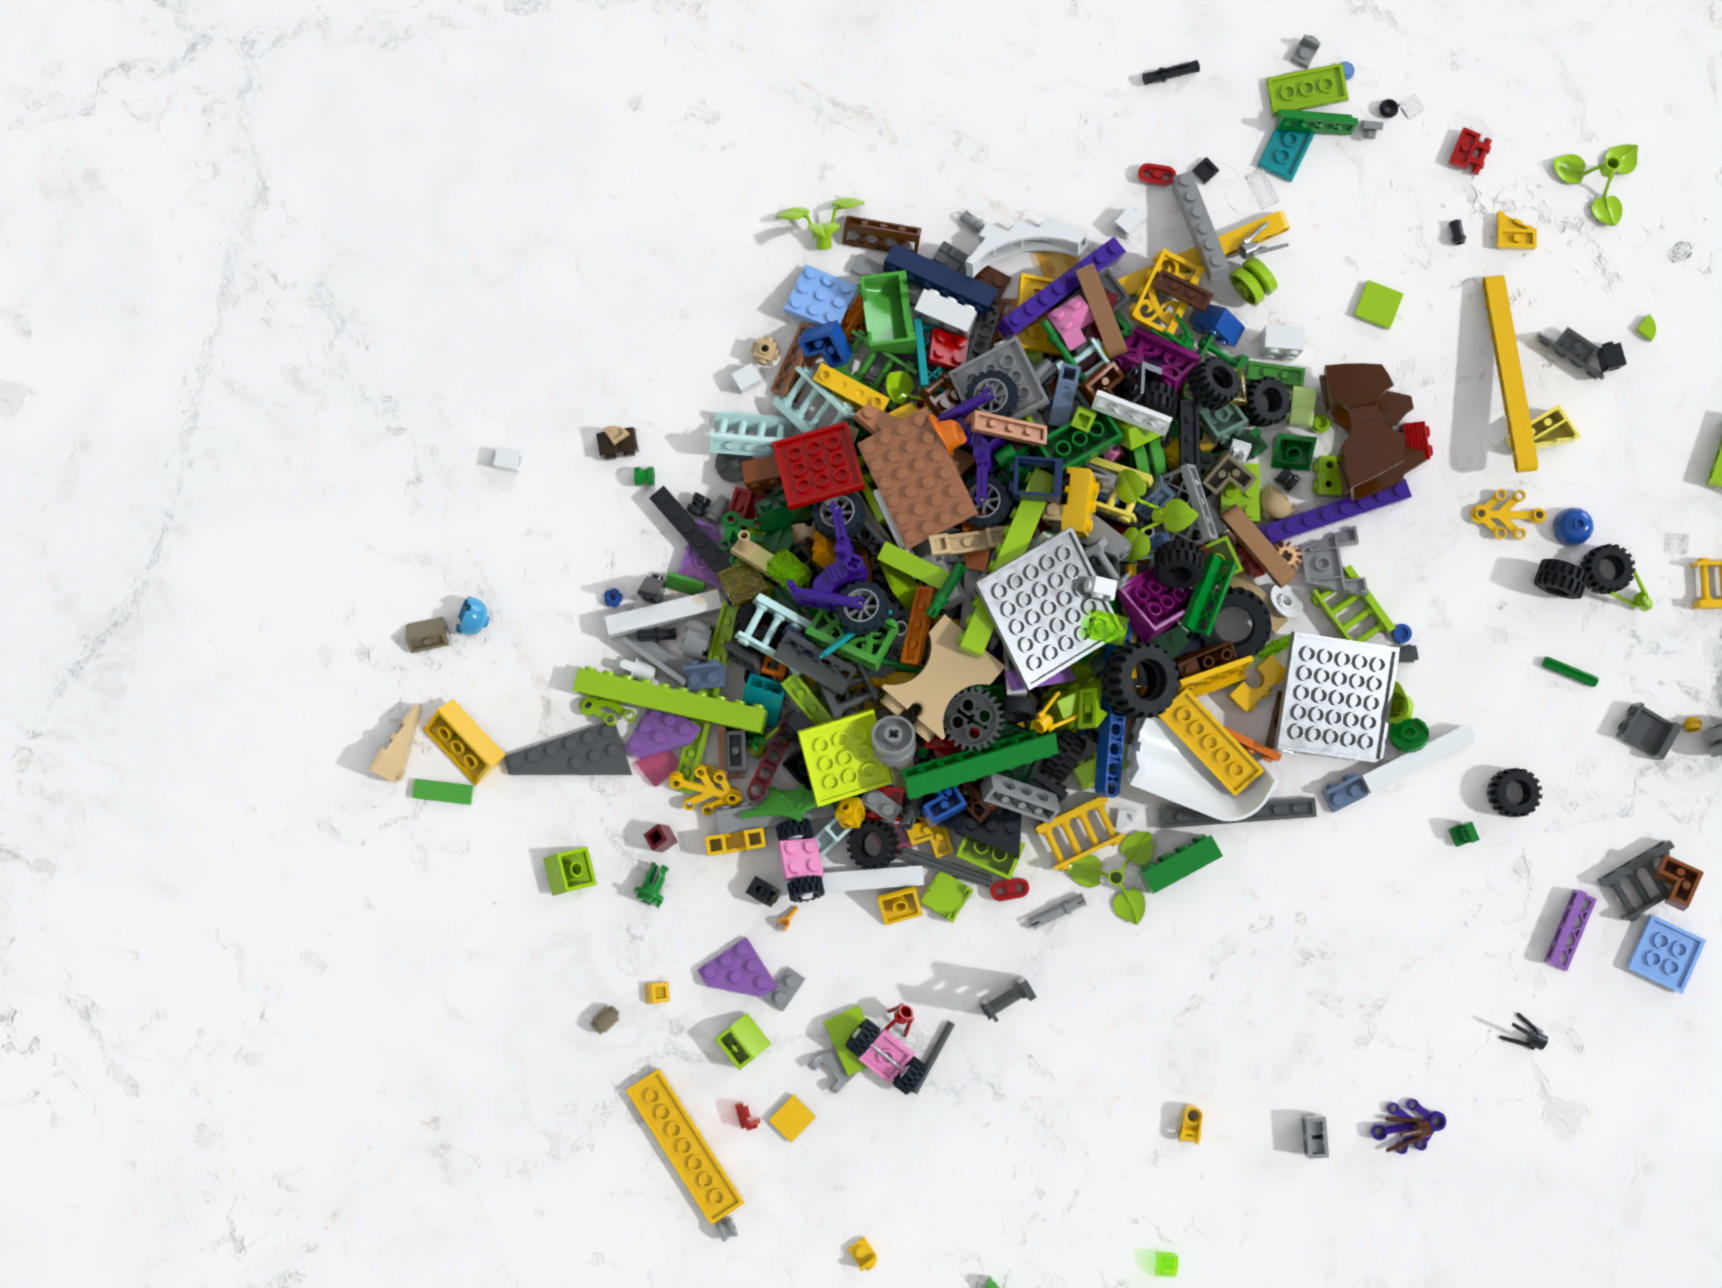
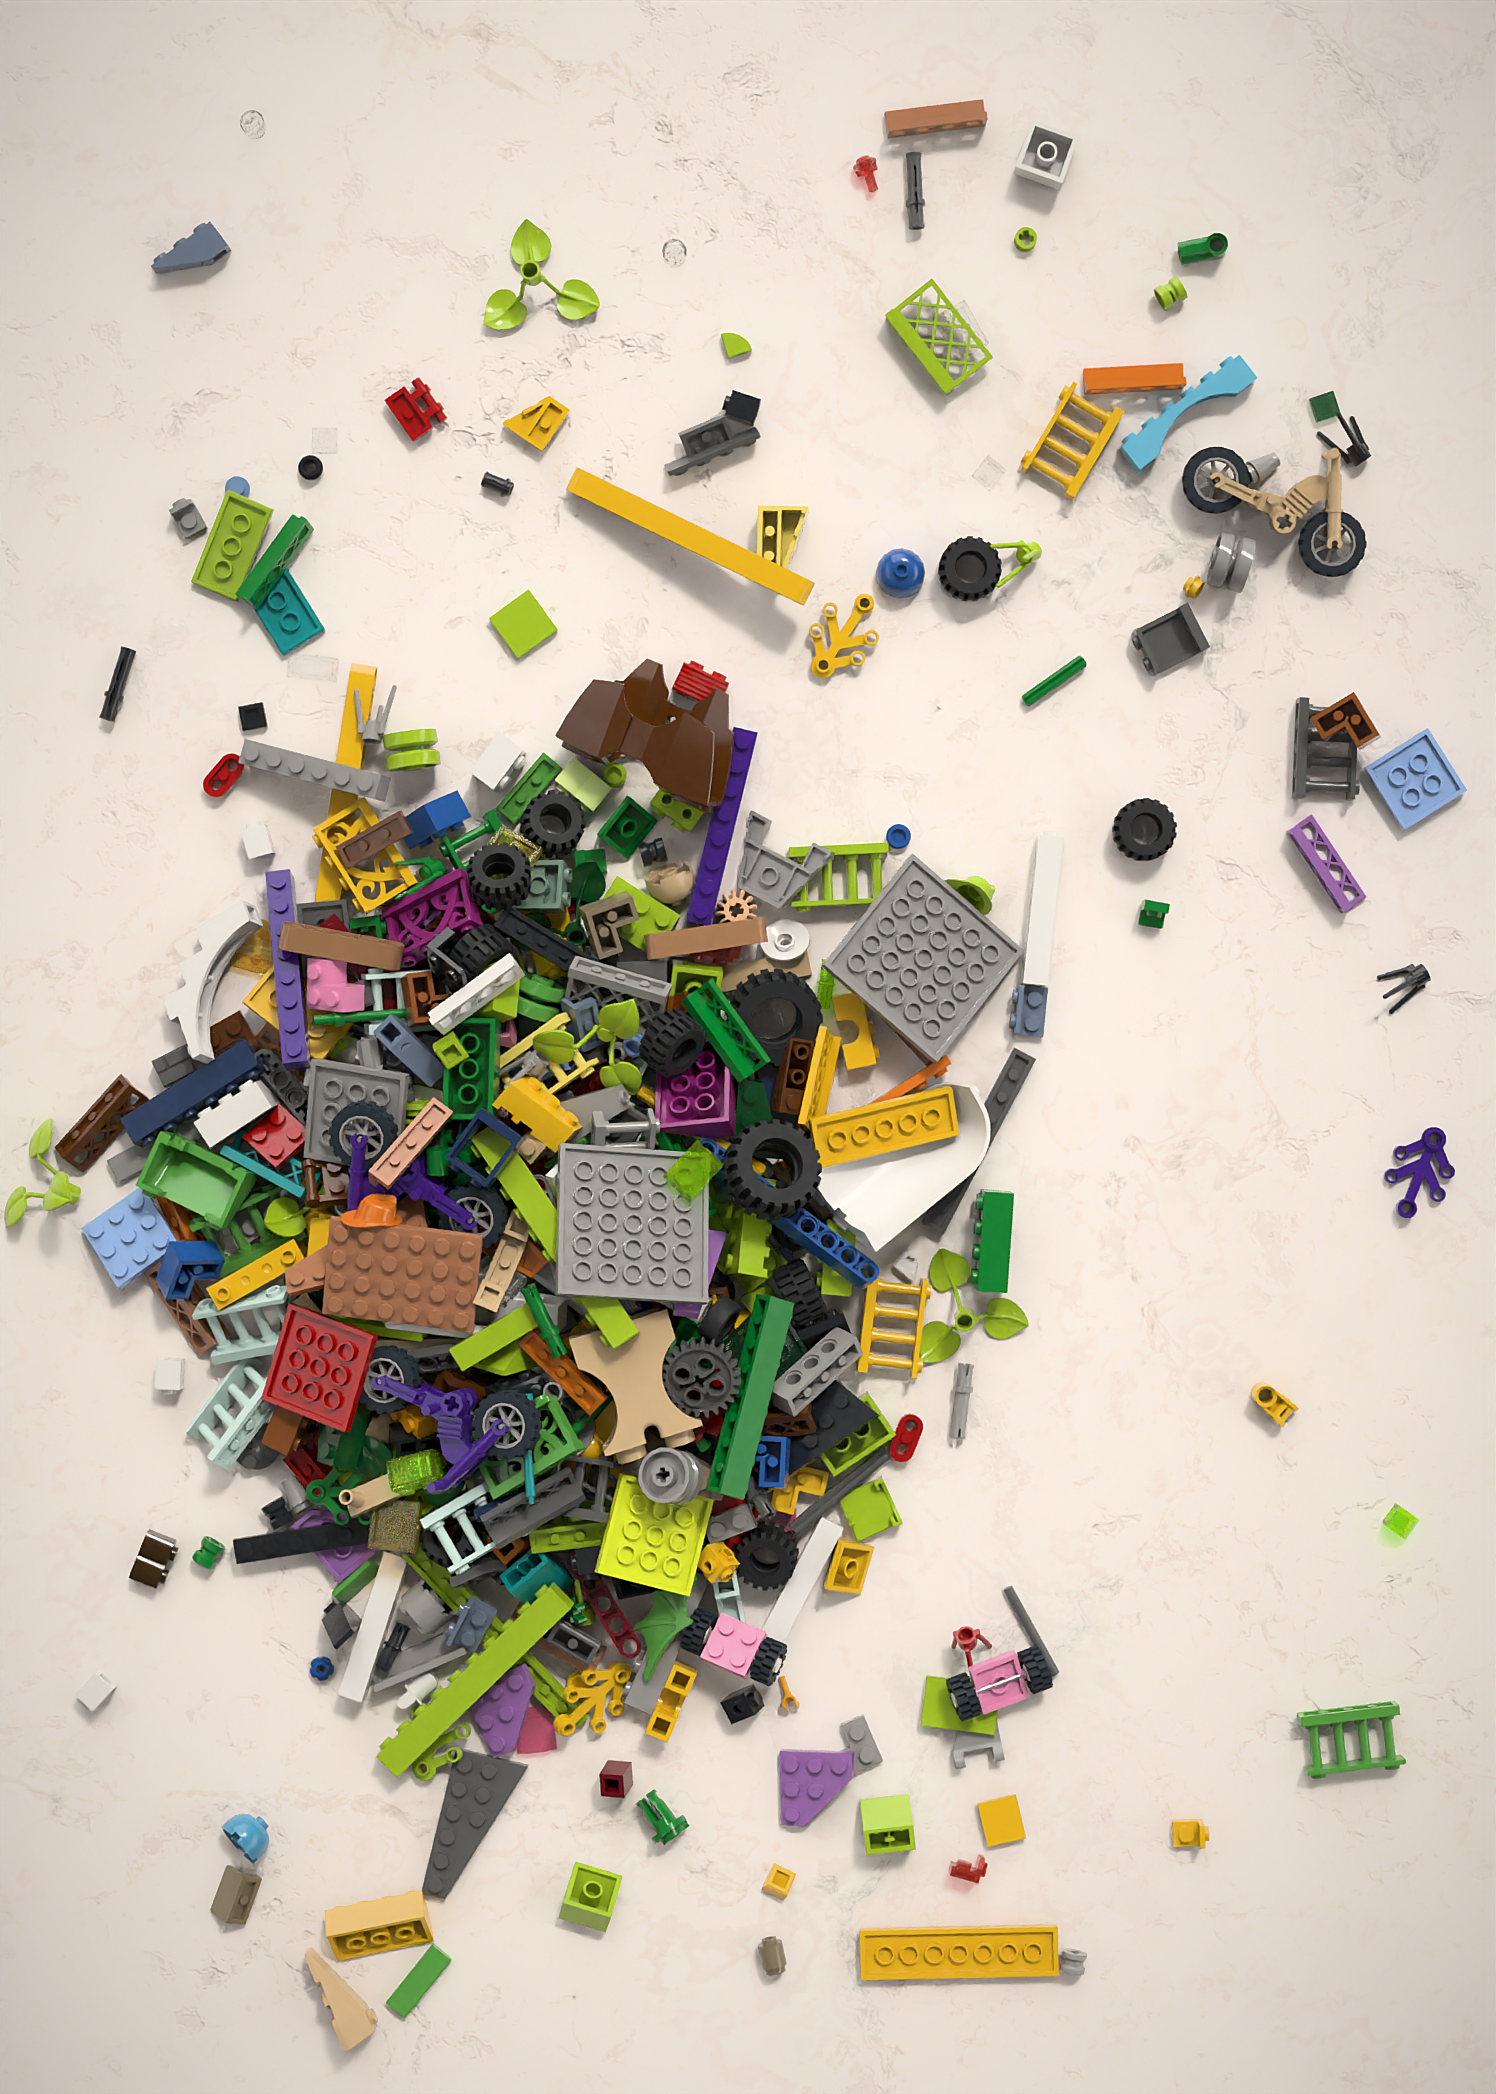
camera: 60 degrees left, 5 degrees up
tan tile [603,426,630,446] -> none
tan brick [751,337,780,366] -> none
light grey pin [960,210,985,233] -> none
dark grey fence [980,975,1037,1022] -> none
yellow plant [1032,691,1079,734] -> none
lime slope [1078,688,1108,729] -> none
white brick [1083,576,1117,601] -> none
white tile [1228,438,1252,464] -> none
light grey brick [1301,1114,1329,1159] -> none
light grey tile [1360,120,1384,139] -> none
reddish brown plant [1385,1117,1432,1152] -> none
green tile [1389,718,1429,753] -> none
dark grey cone [1398,644,1419,663] -> none
black tyre [1534,559,1590,599] -> none

